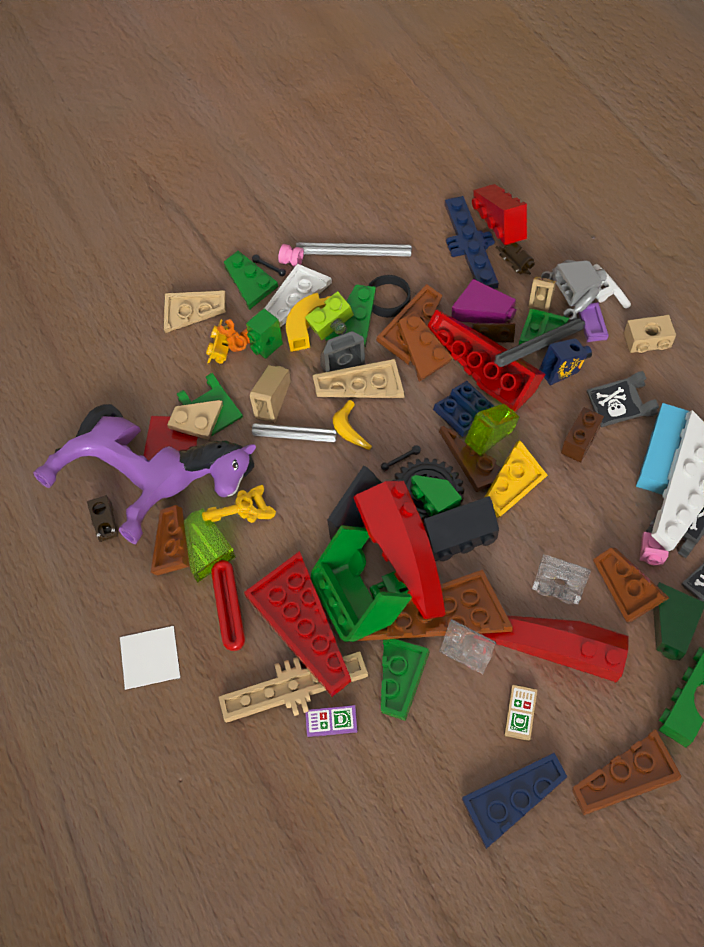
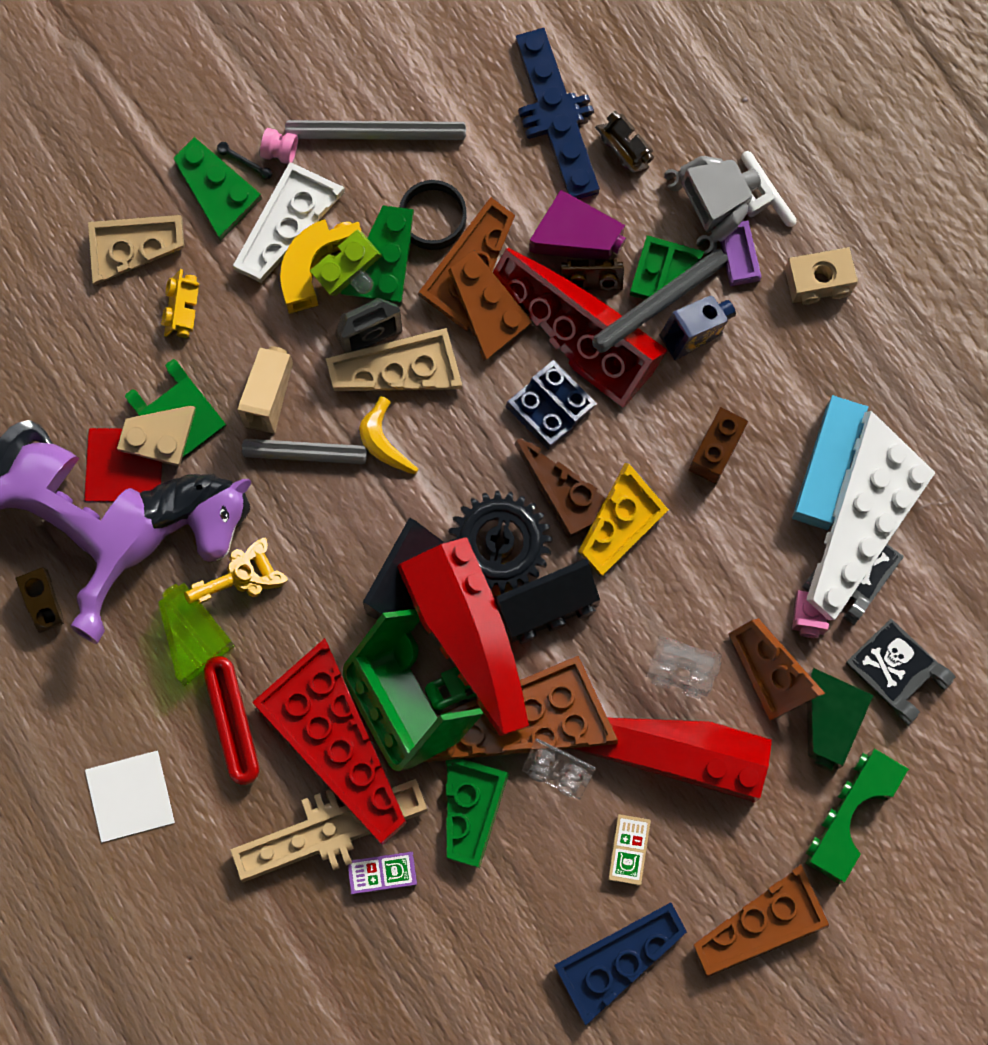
camera: 10 degrees left, 15 degrees up
dark orange wing [151,505,189,576] -> none
orange bar [217,319,250,352] -> none
green brick [246,308,283,359] -> none
black hinge [381,445,421,471] -> none
green slope [410,475,462,517] -> none
clear neon green slope [464,403,520,456] -> none
red wedge [472,184,527,245] -> none
tan slope [528,277,557,312] -> none
flag [587,371,659,427] -> none

